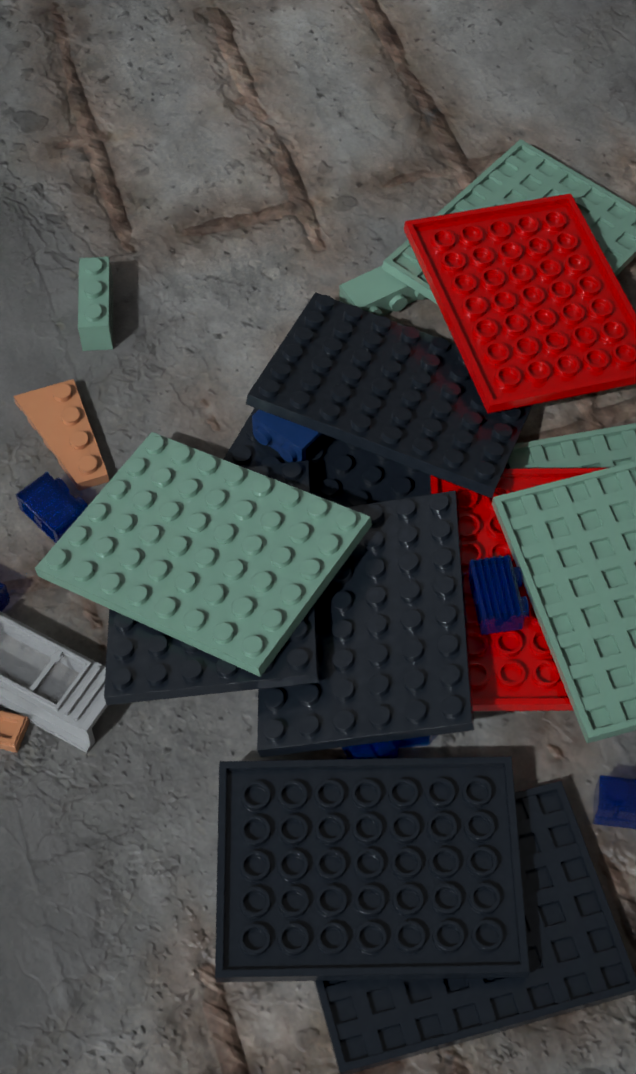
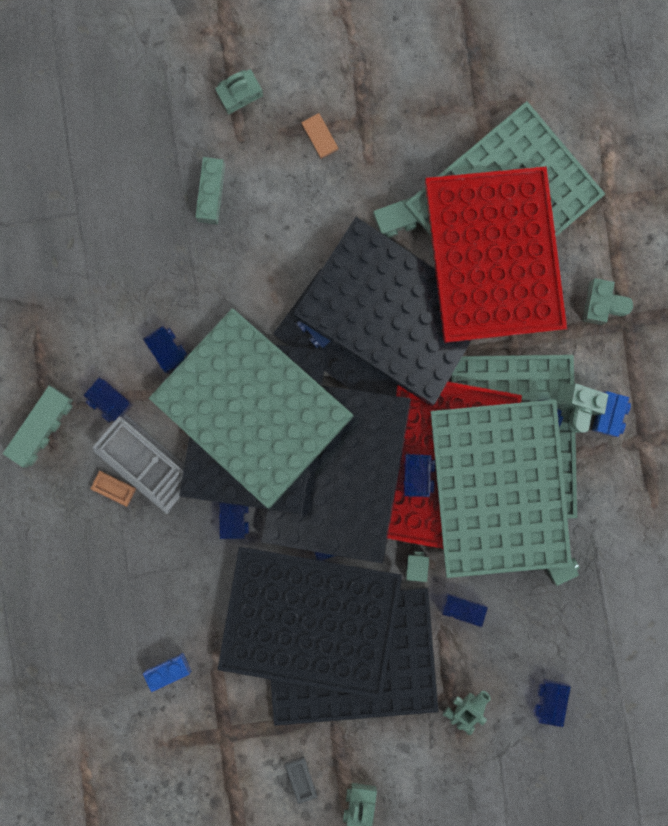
camera: 10 degrees right, 30 degrees up
nougat wing [13,379,109,491] -> none
none -> blue brick [143,653,192,692]
none -> sand green brick [215,69,263,115]
none -> clear blue brick [219,503,249,539]
none -> nougat tile [301,113,338,159]
none -> sand green brick [405,551,429,582]

